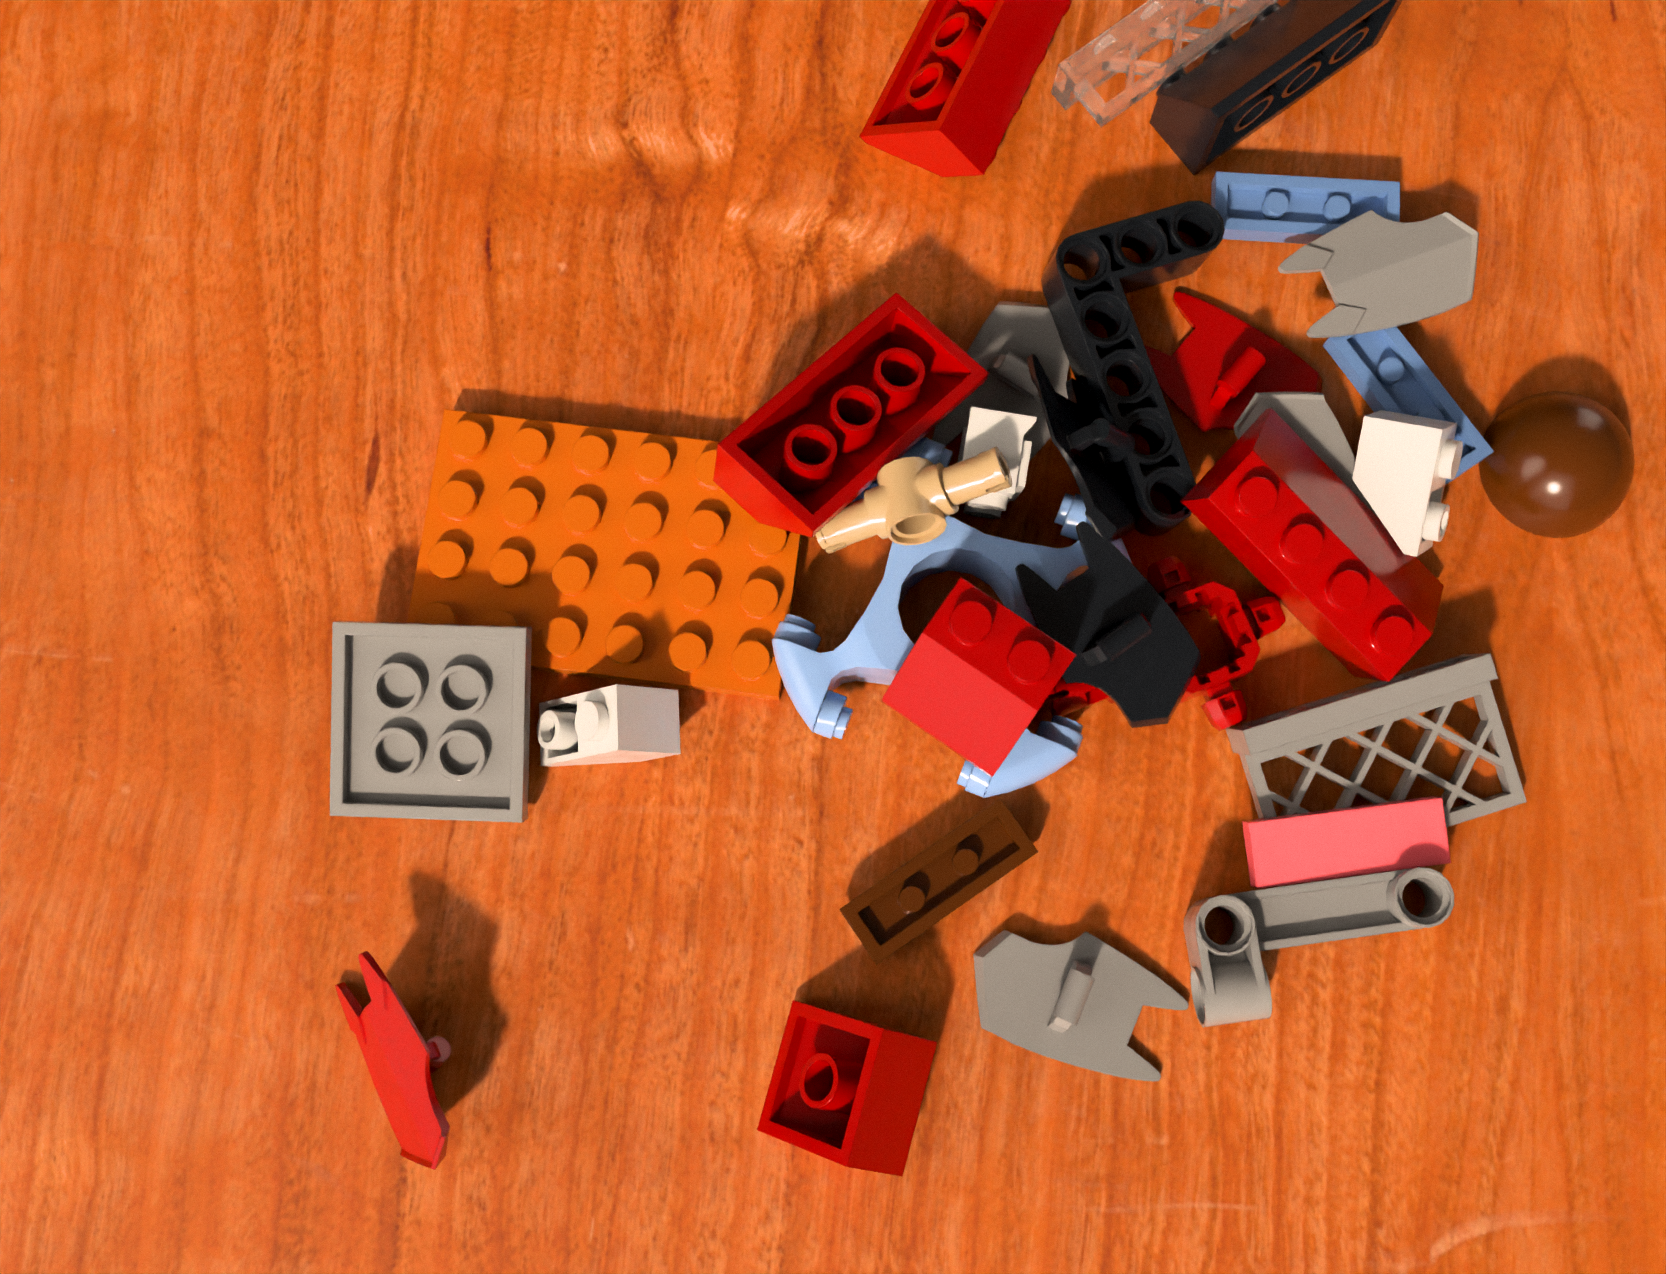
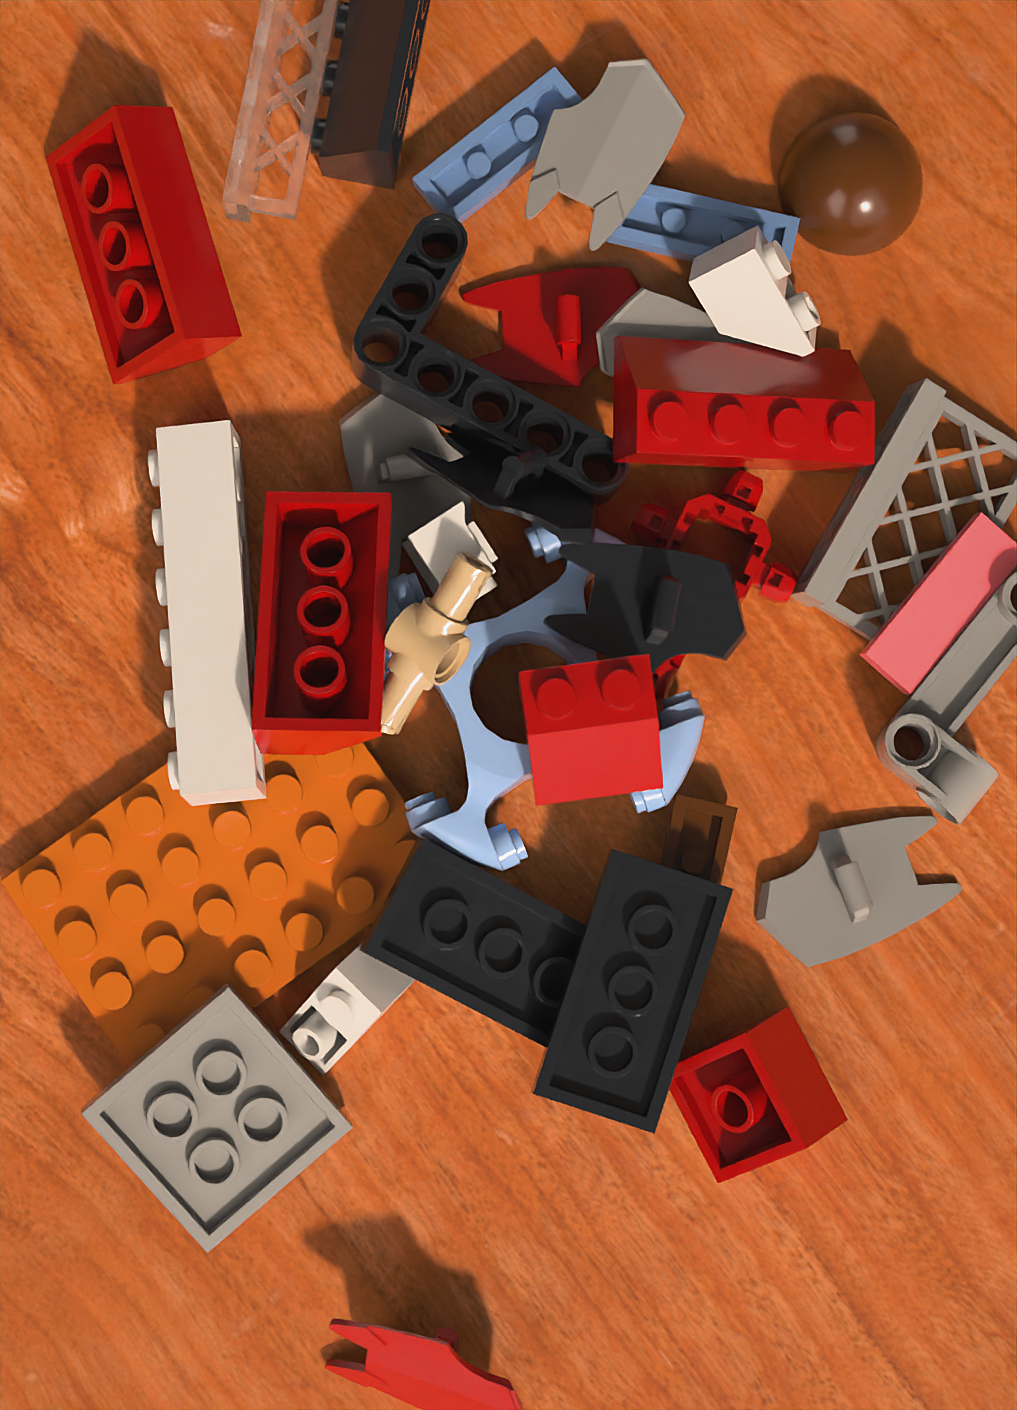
camera: 50 degrees left, 5 degrees up
none -> white brick [148,420,267,806]
none -> black plate [359,837,585,1047]
none -> black plate [531,849,733,1134]

